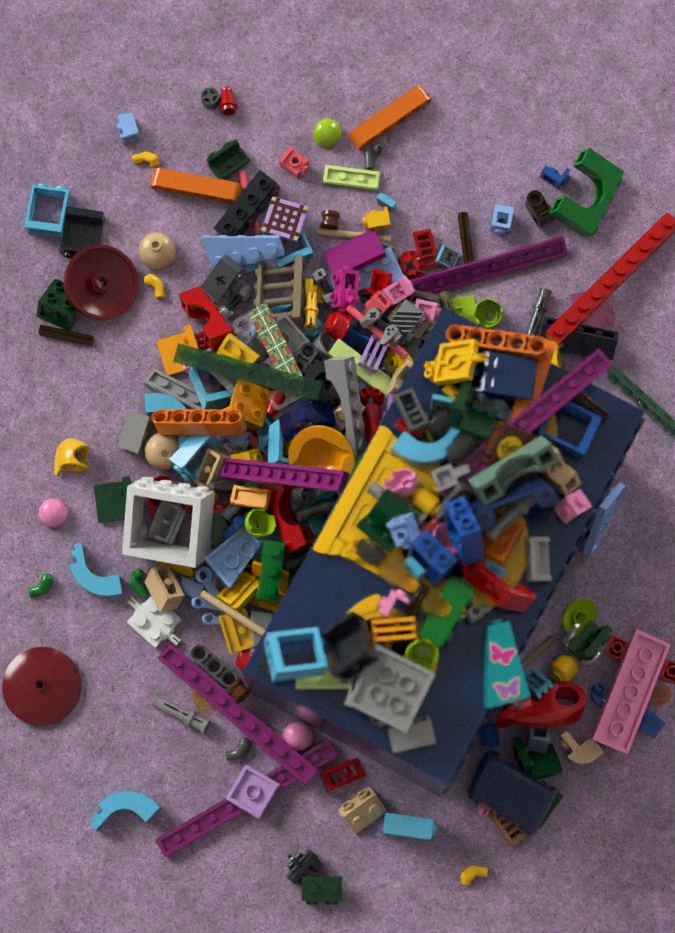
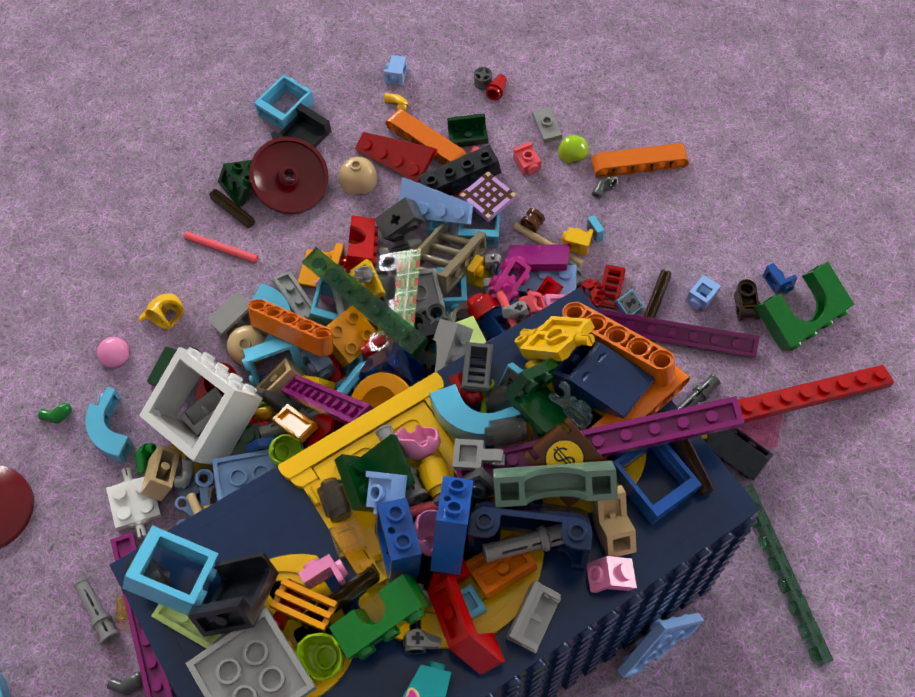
camera: 30 degrees right, 15 degrees down
yellow arm [144,274,165,299] -> none
yellow pin [304,292,319,331] -> none
yellowish green tile [323,165,380,191] -> none
medium azure tile [403,555,426,581] -> none
none -> light grey arm [174,455,194,489]
none -> coral bar [184,232,259,263]
none -> light grey plate [353,266,375,283]
none -> red wing [355,132,438,183]
none -> light grey plate [532,106,562,143]

